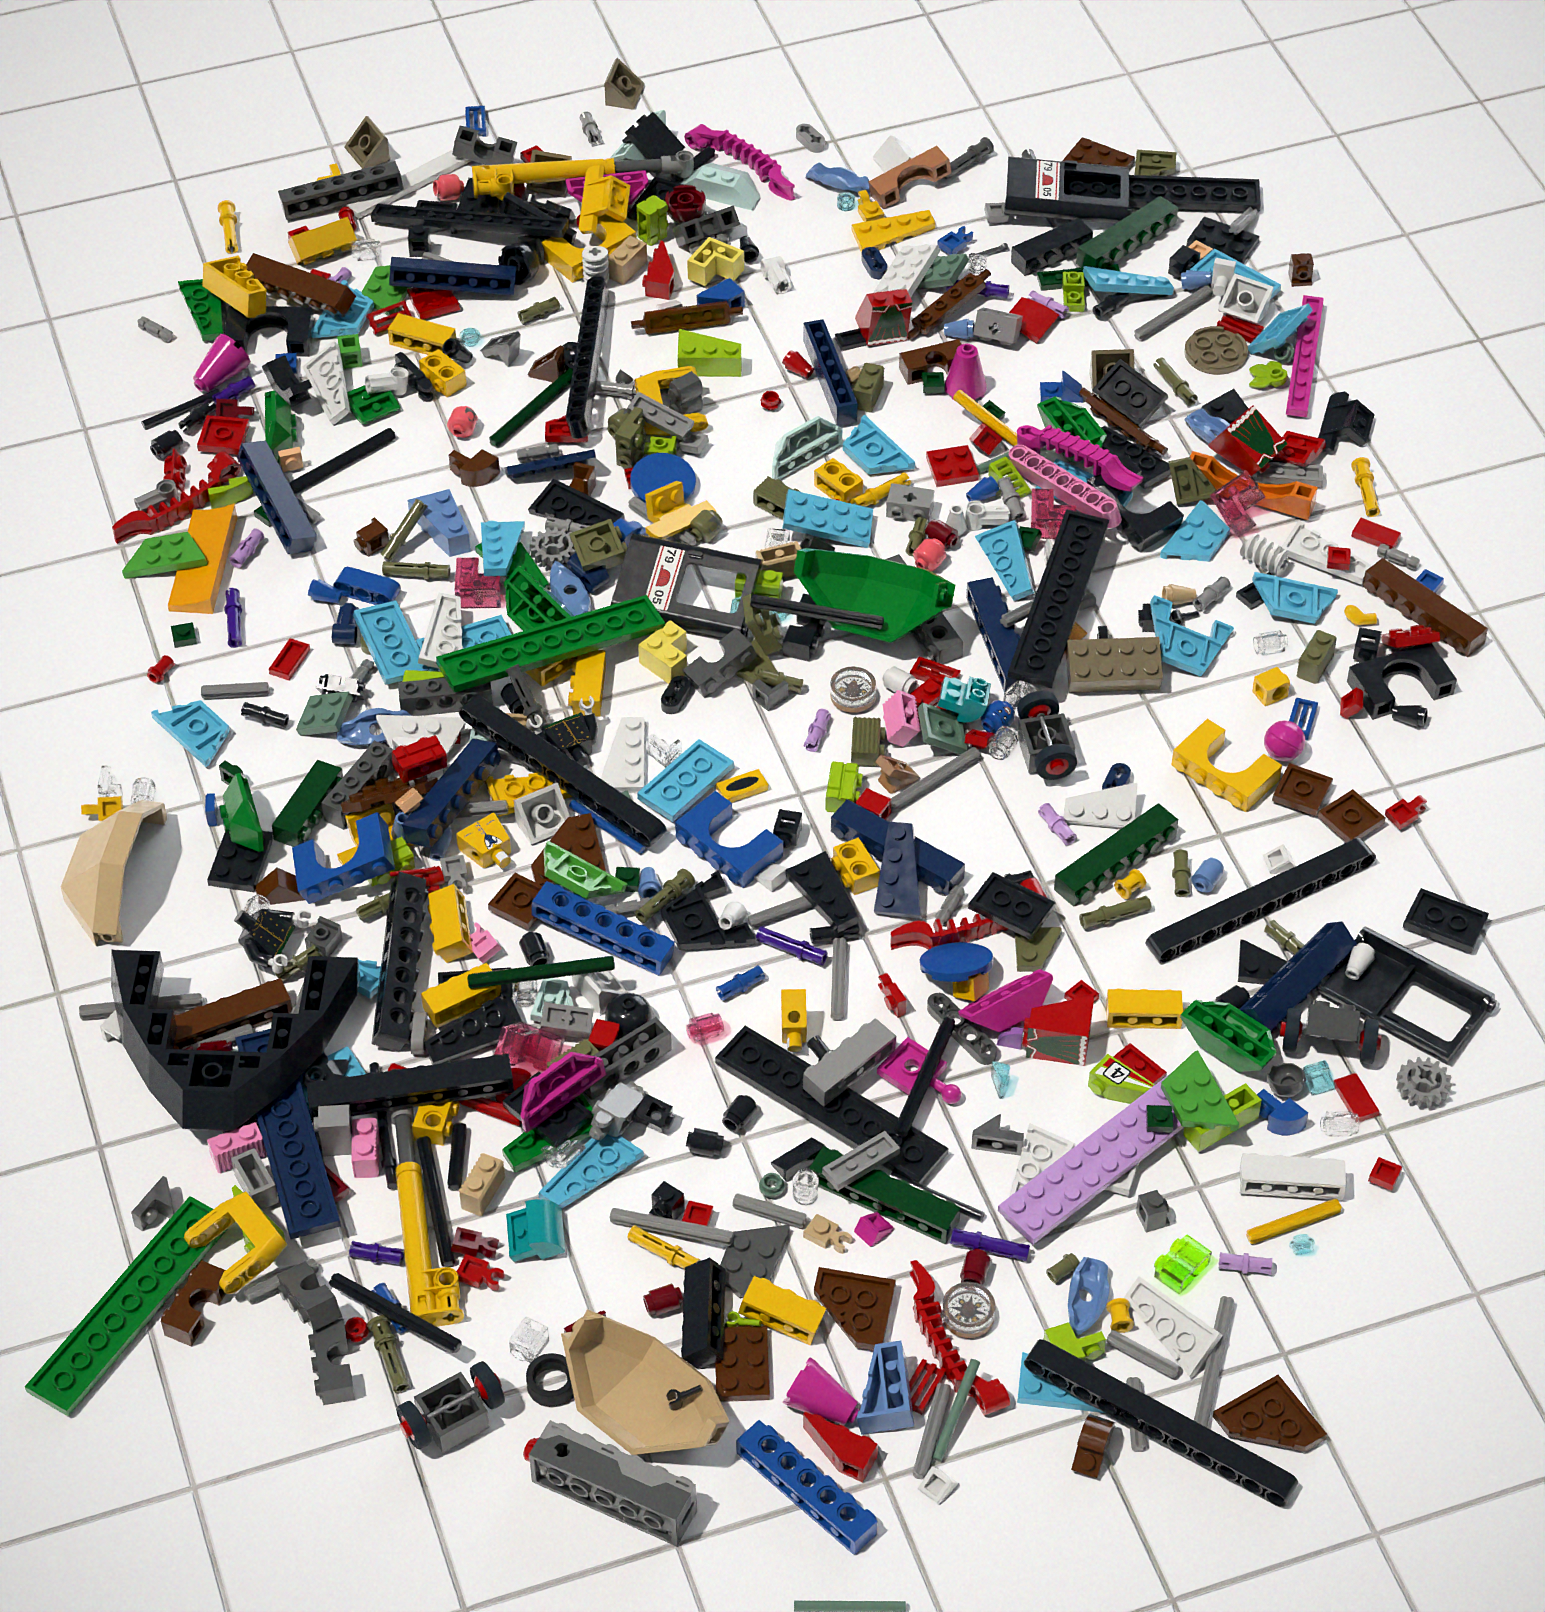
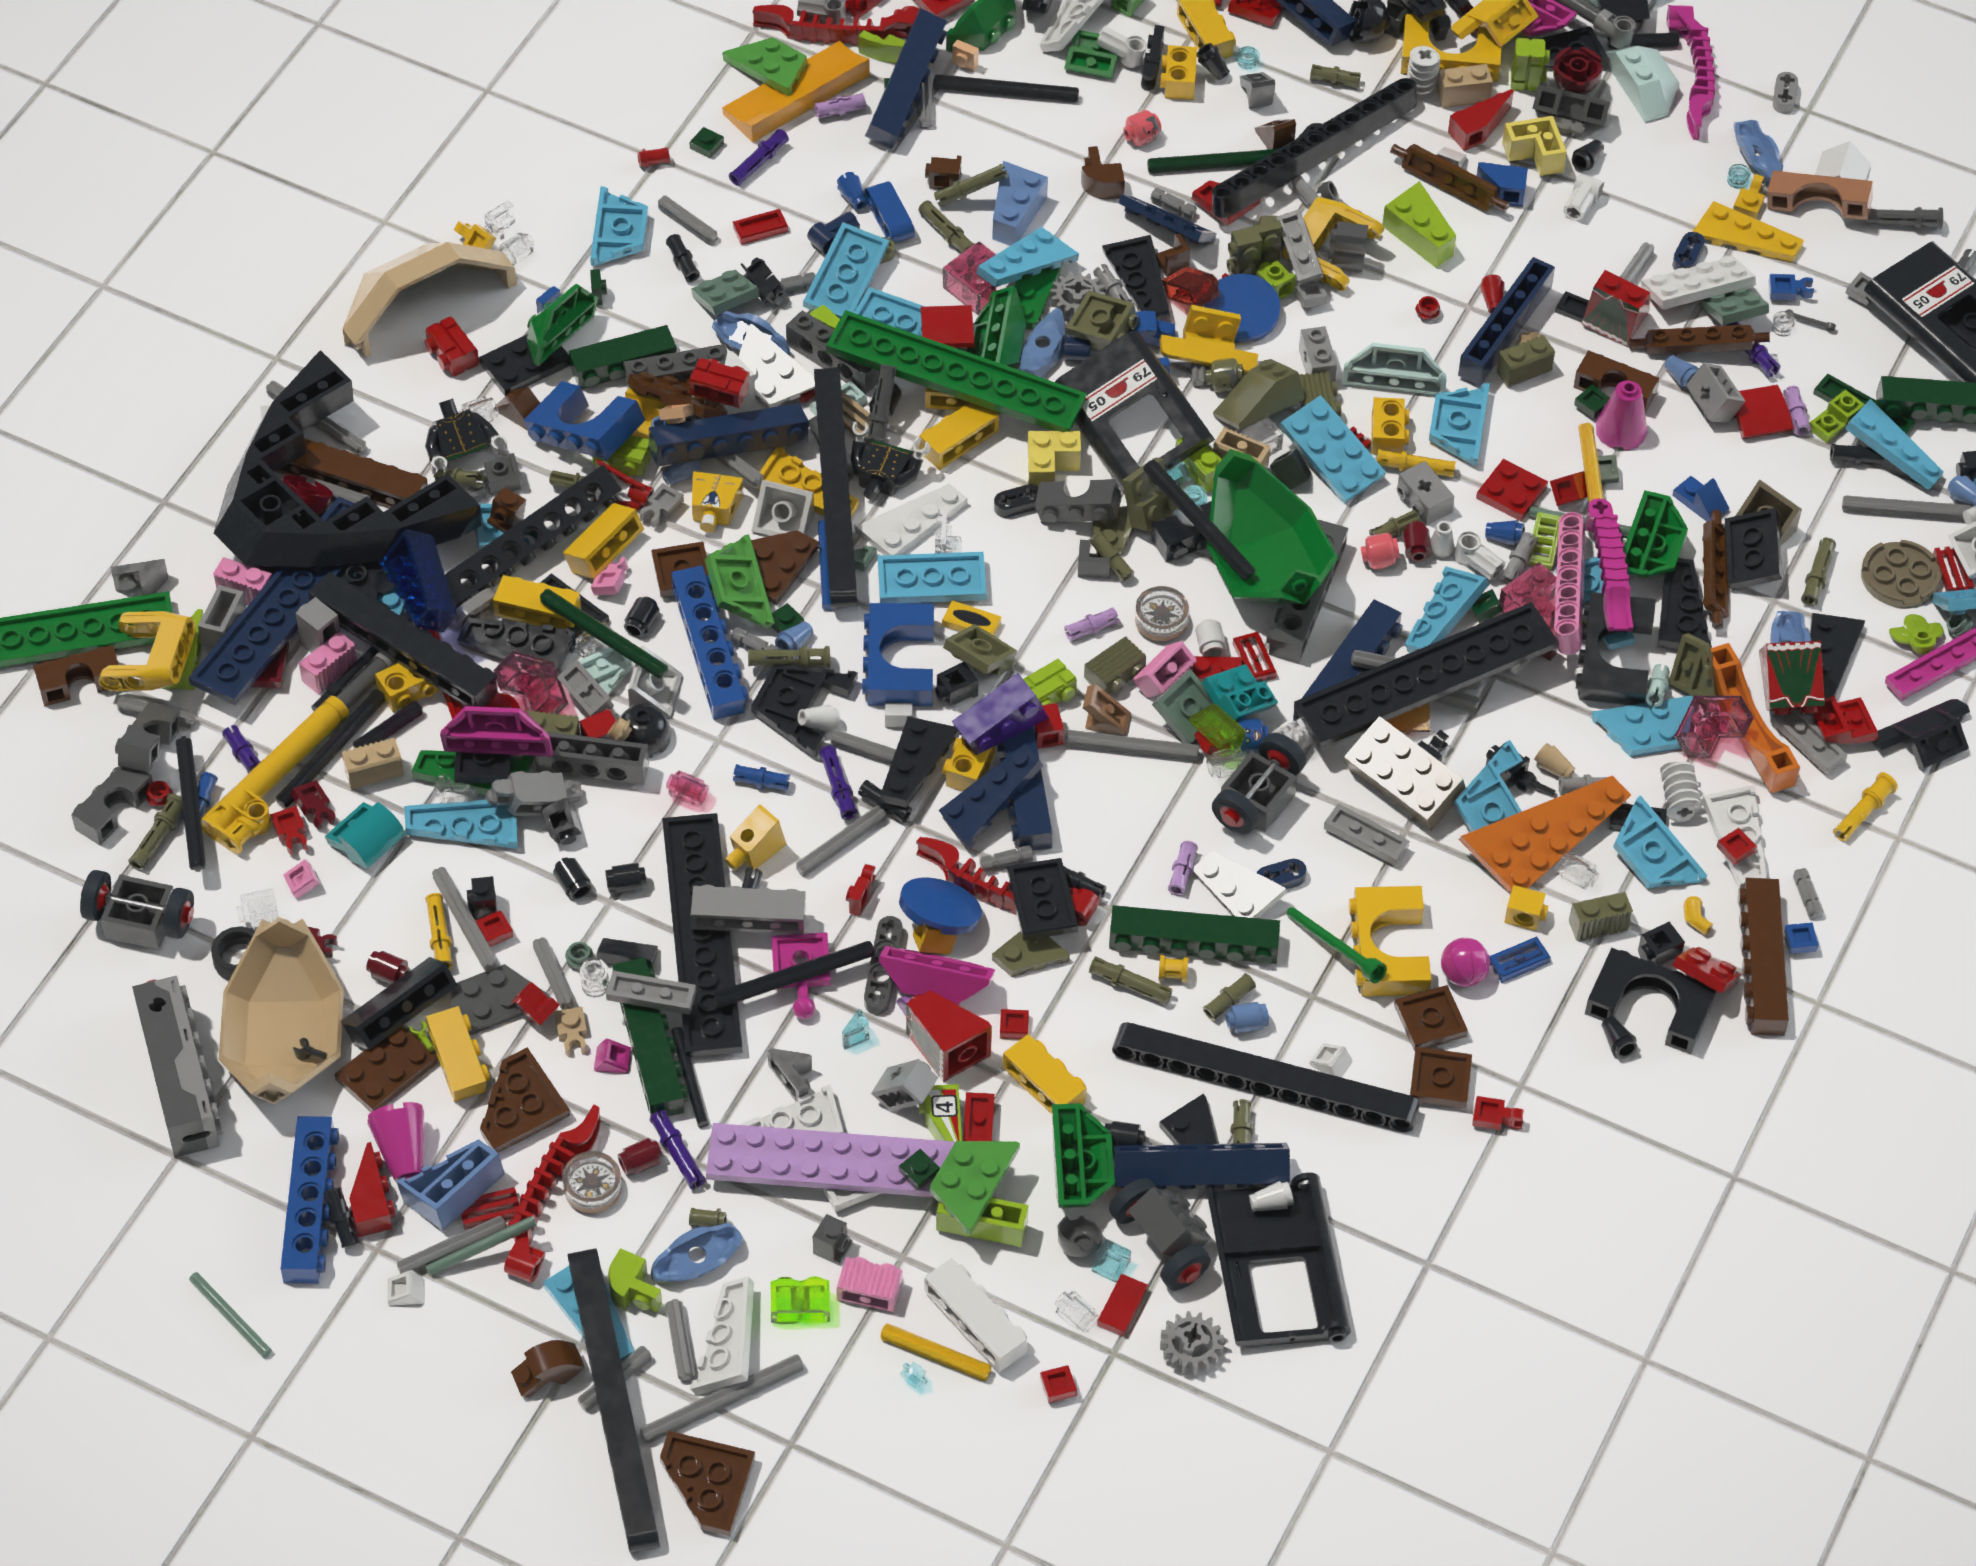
camera: 45 degrees right, 5 degrees up
white wing [418,592,463,668] -> none
black brick [1011,218,1093,276] -> none
yellow bush [1106,1298,1134,1333] -> none
lavender pin [1218,1252,1272,1275] -> none
blue brick [1257,1088,1309,1136] -> none
red plate [1340,687,1364,719] -> none
red tile [1351,517,1402,549] -> none
black plate [1402,888,1489,953] -> none
none -> bright pink tile [283,859,320,899]
none -> black pin [323,1187,360,1248]
none -> clear blue wedge [379,529,457,633]
none -> red brick [424,316,479,377]
none -> reddish brown brick [487,487,527,533]
none -> red panel [511,982,560,1026]
none -> tan plate [607,717,632,741]
none -> bright pink brick [836,1257,903,1312]
none -> light grey brick [871,1059,939,1112]
none -> red slope [921,305,974,348]
none -> olive plate [943,624,1018,676]
none -> wedge [952,673,1049,755]
none -> clear red brick [1162,266,1220,307]
none -> clear neon green slope [1188,704,1246,749]
none -> olive slope [1213,359,1305,430]
none -> green piece [1286,907,1387,983]
none -> light grey brick [1299,326,1337,381]
none -> light grey plate [1323,804,1410,866]
none -> orange wing [1458,775,1631,894]
none -> light grey axle [1619,242,1655,283]
none -> light aqua pin [1646,663,1670,707]

